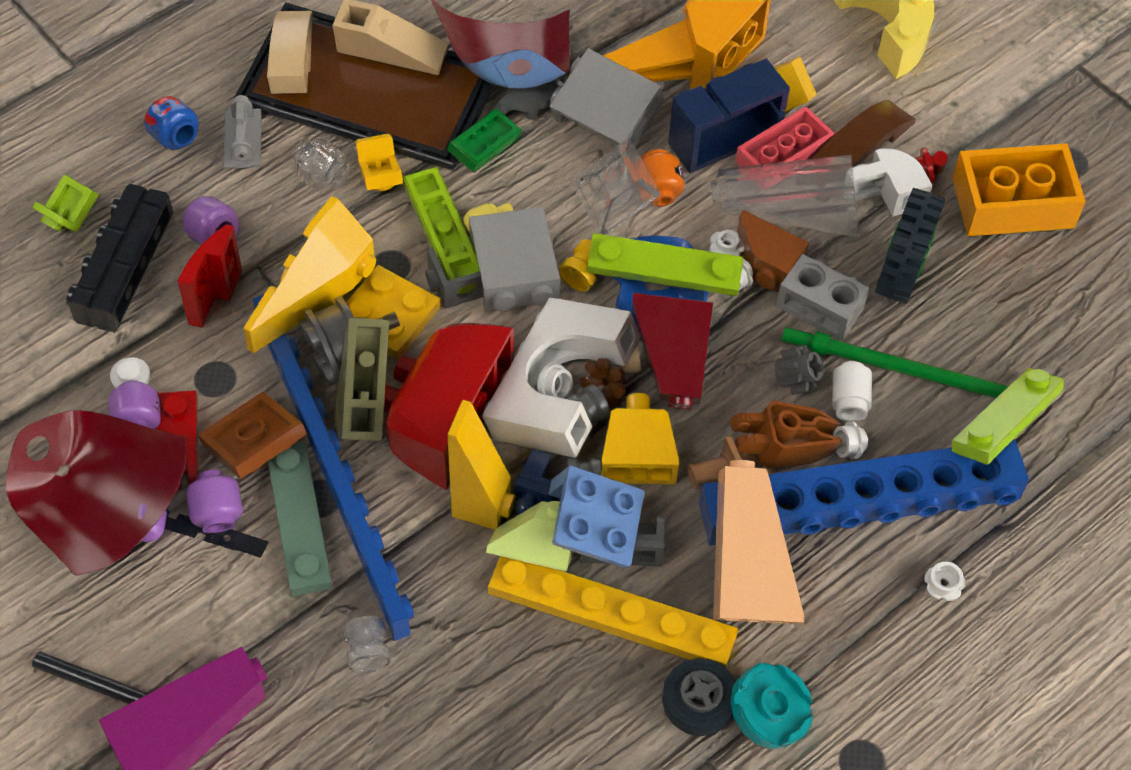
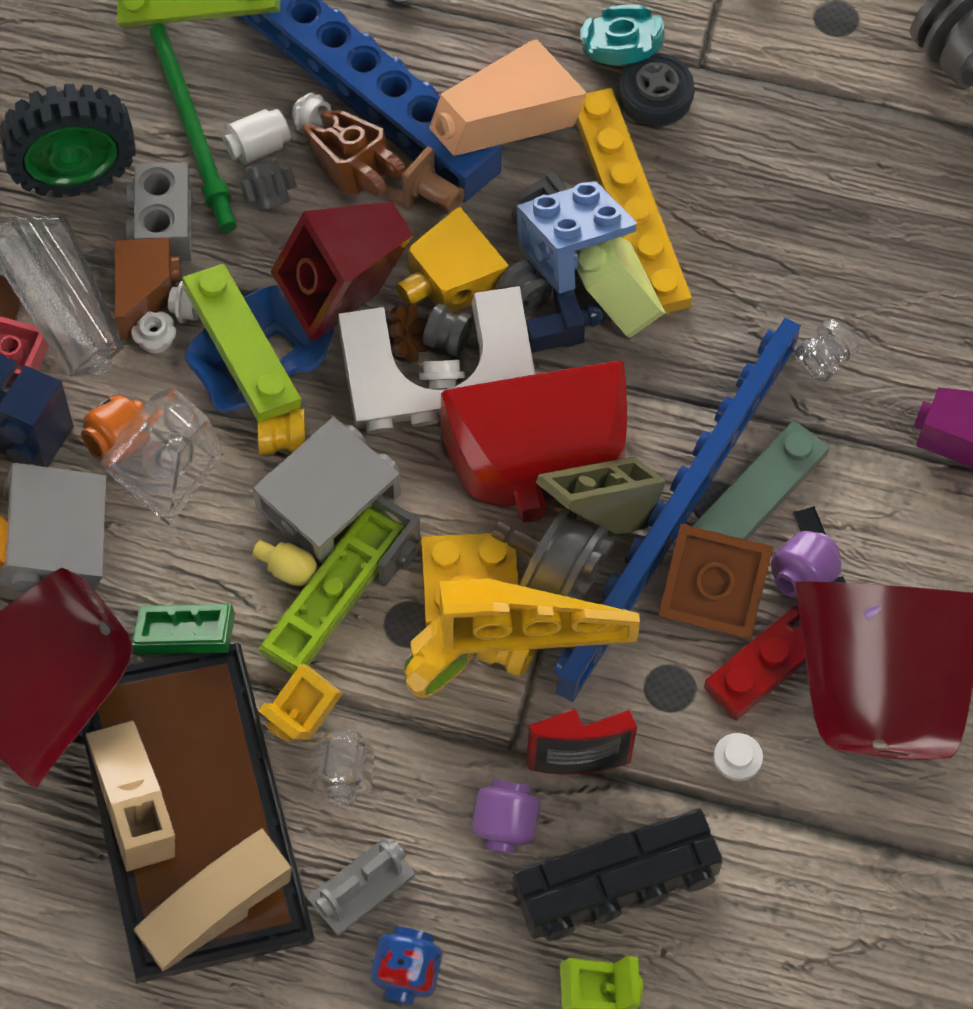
camera: 125 degrees left, 5 degrees up
medium lavender head [108,380,161,429] -> none
yellow wedge [448,400,516,530] -> none

